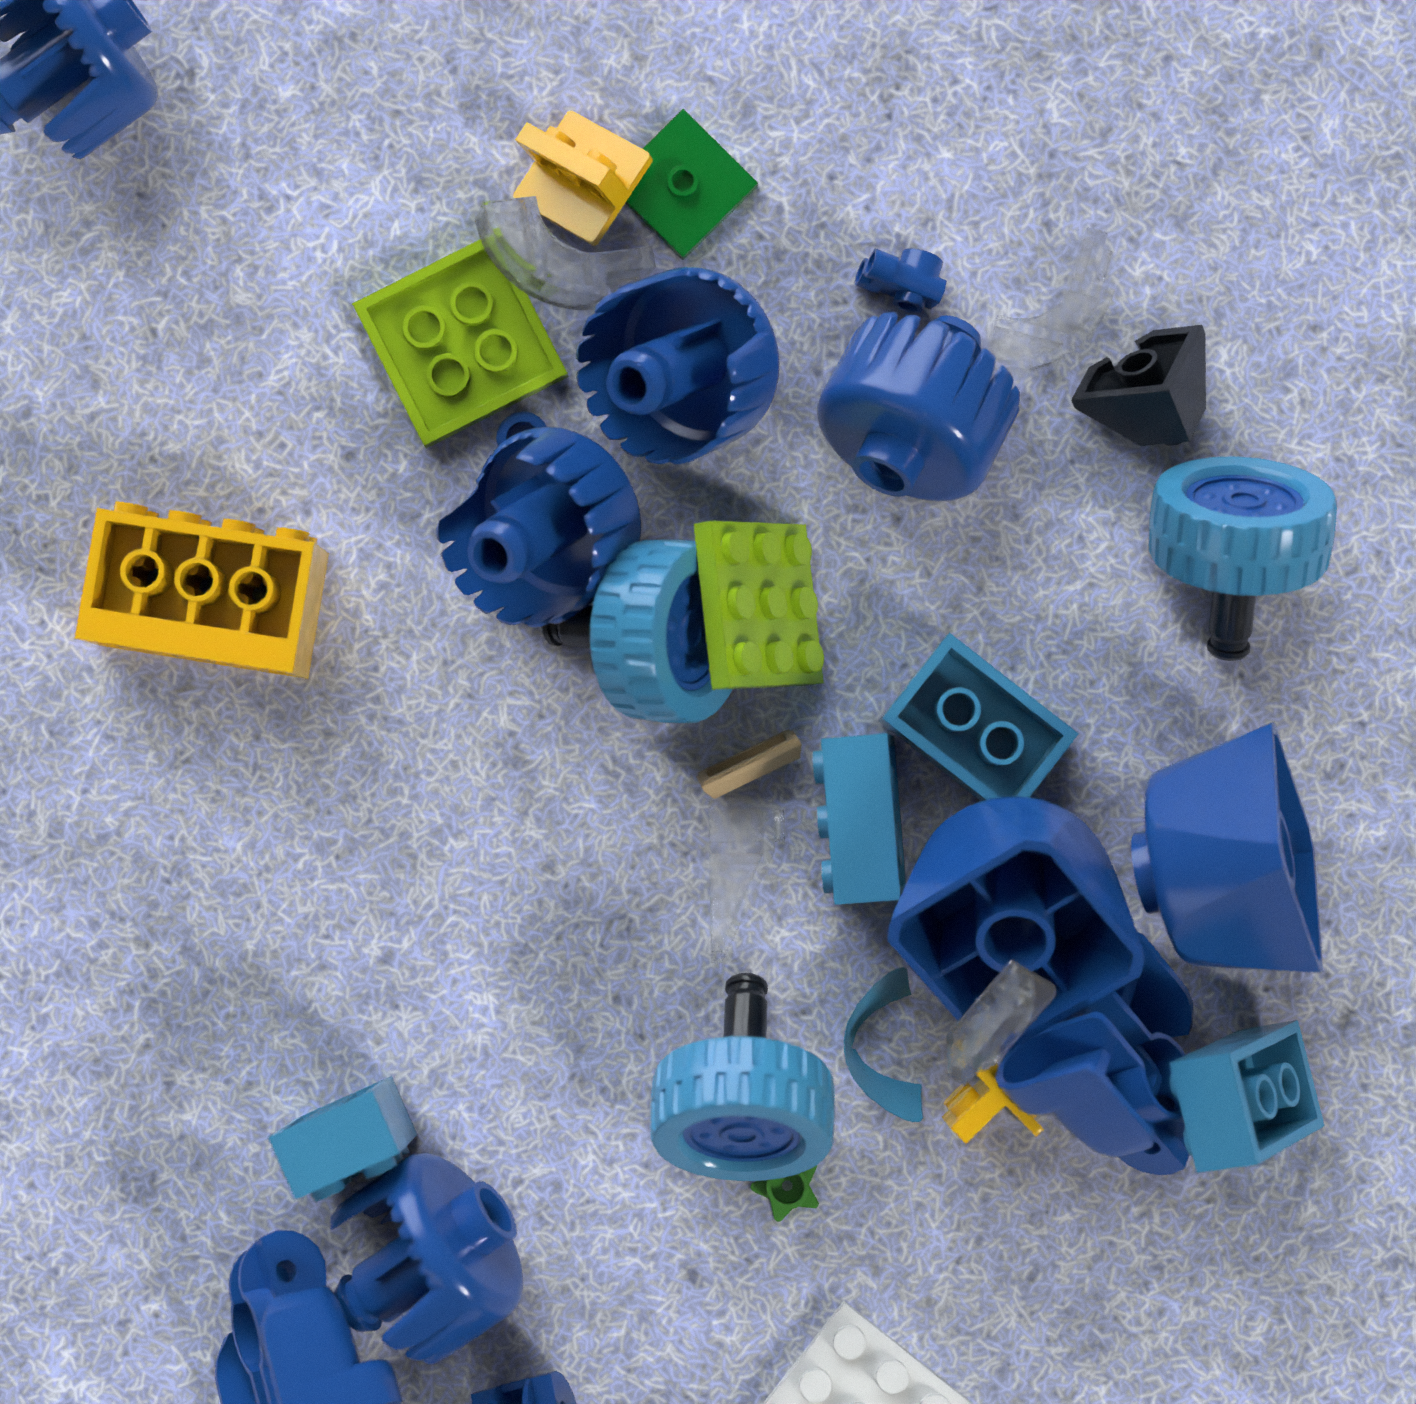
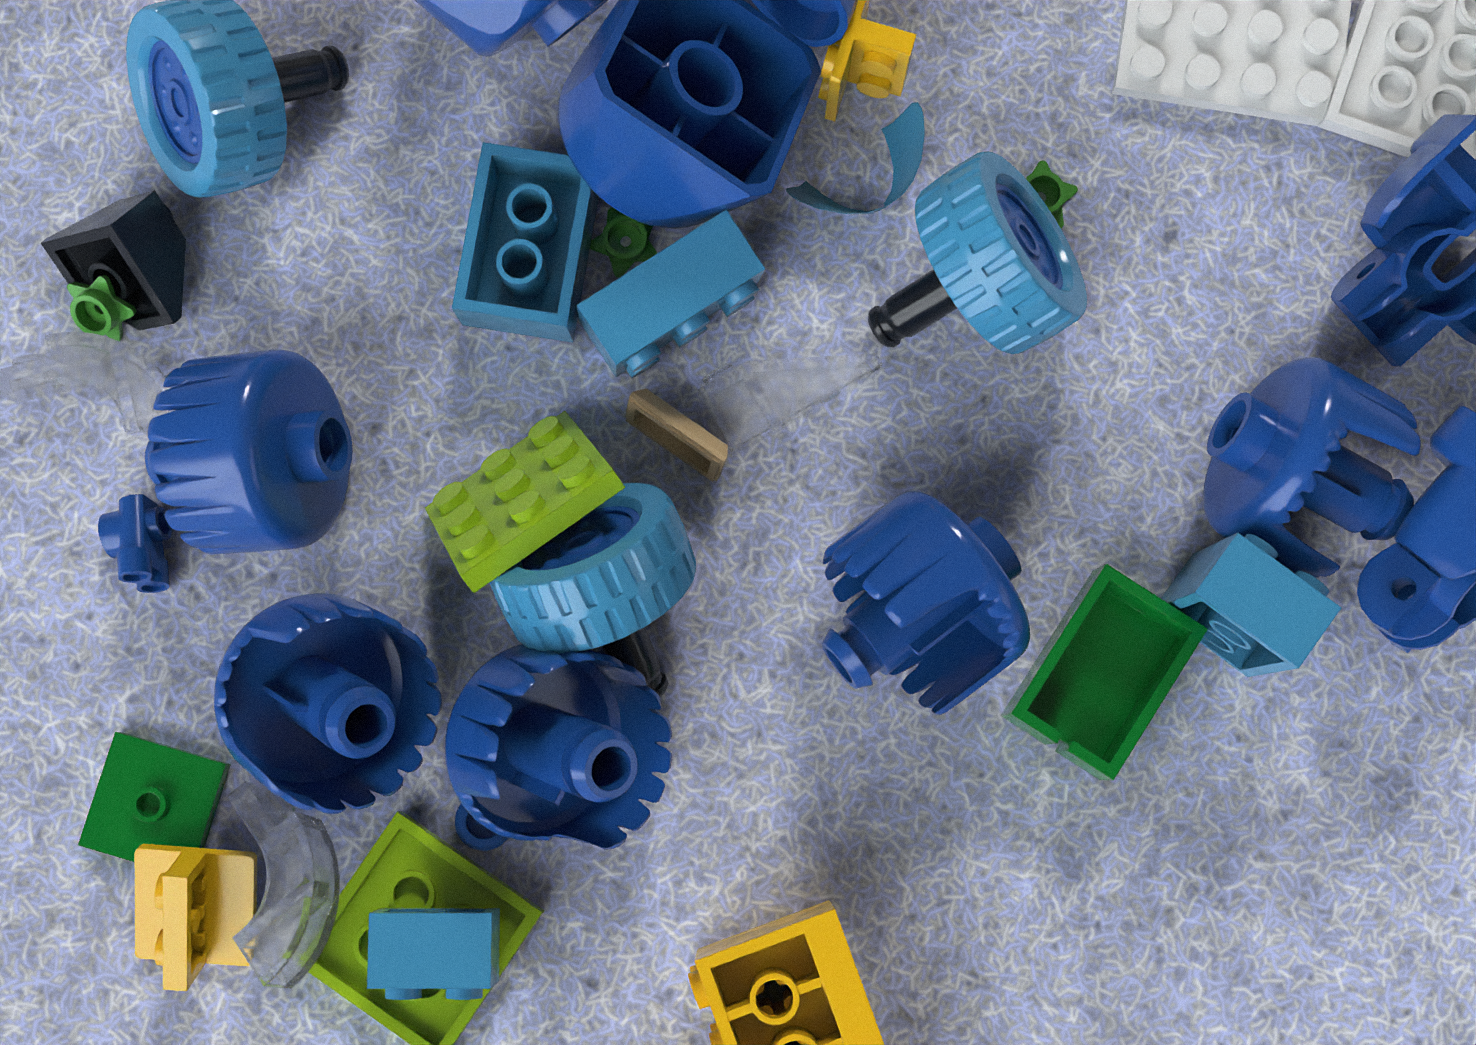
camera: 120 degrees left, 5 degrees down
clear bracket [947,960,1056,1086] -> none
none -> bright green plate [67,275,136,343]
none -> dark azure brick [367,908,500,1000]
none -> bright green plate [590,207,657,278]
none -> blue piece [821,491,1031,715]
none -> green piece [1001,564,1208,781]

